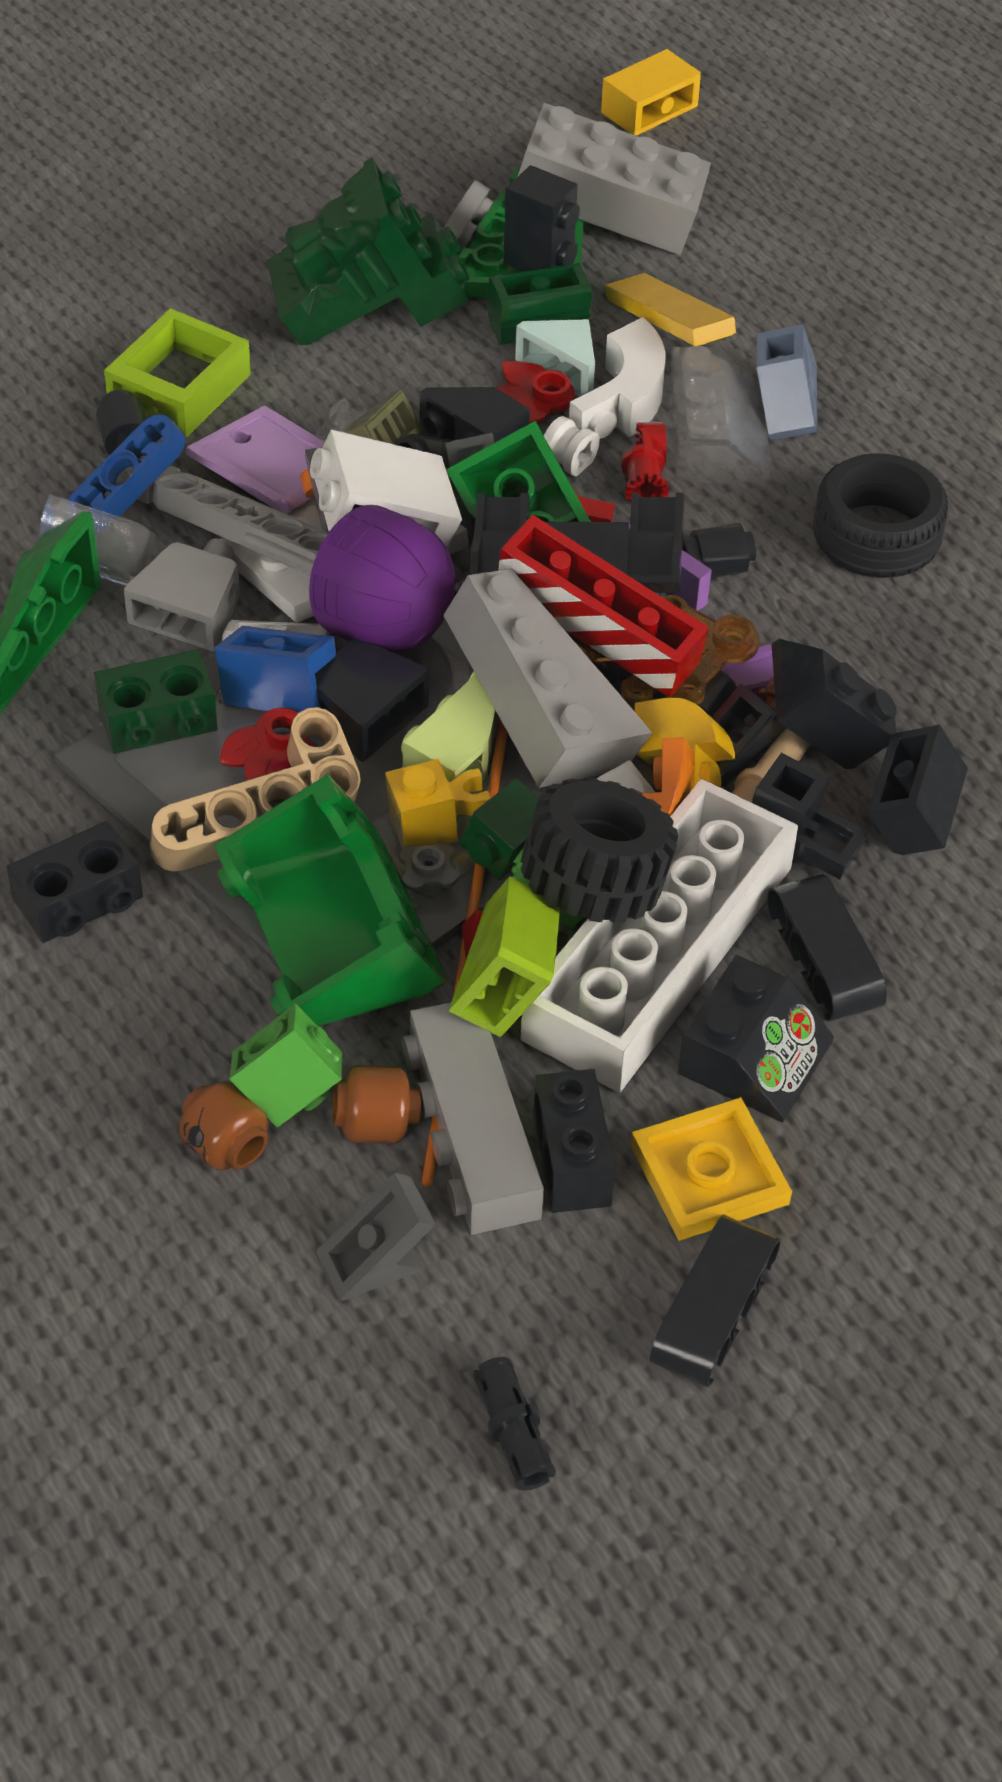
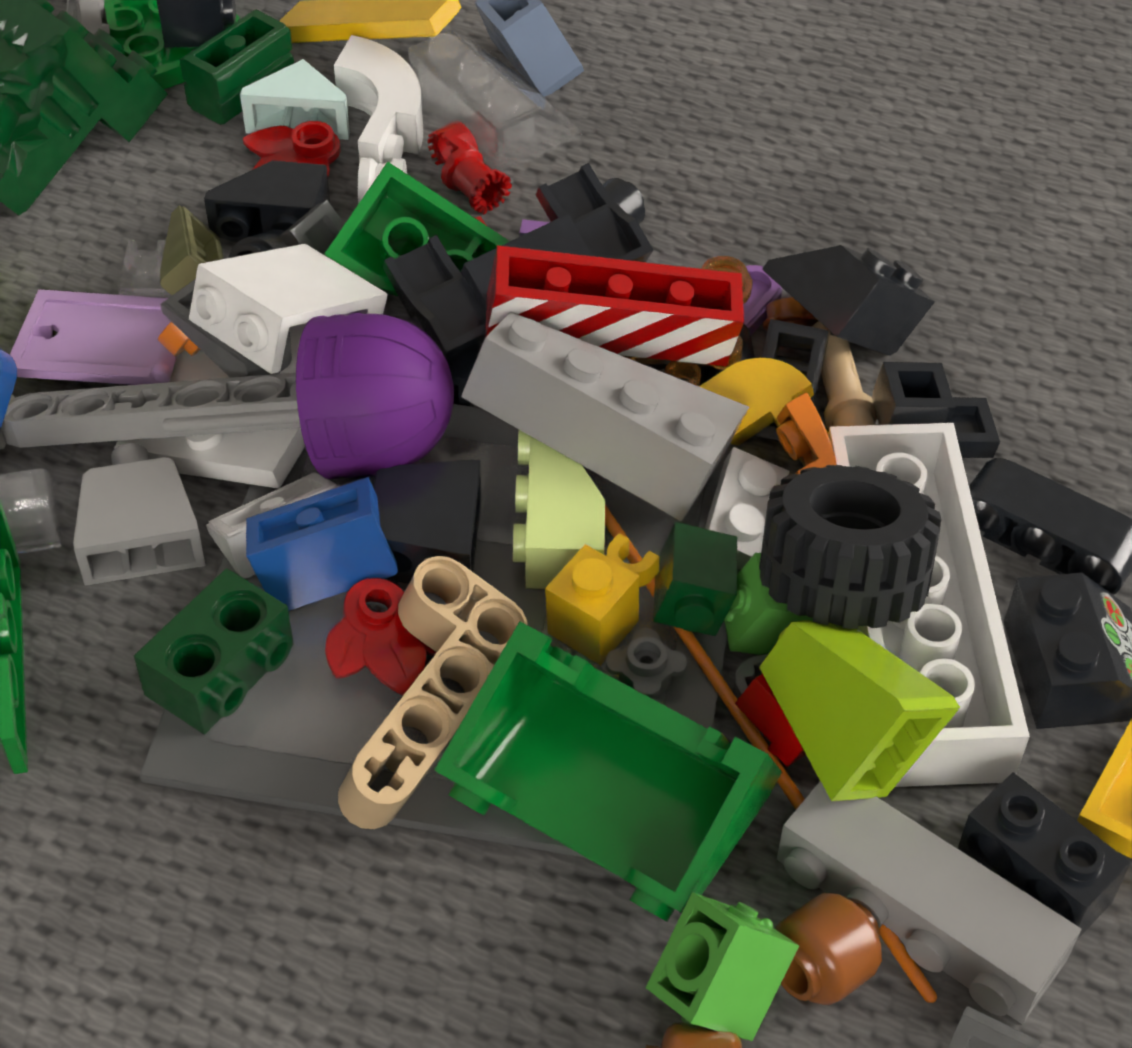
camera: 35 degrees left, 0 degrees up
black brick [7,821,143,943] -> none
black tyre [813,453,948,578] -> none
black brick [867,724,968,855] -> none

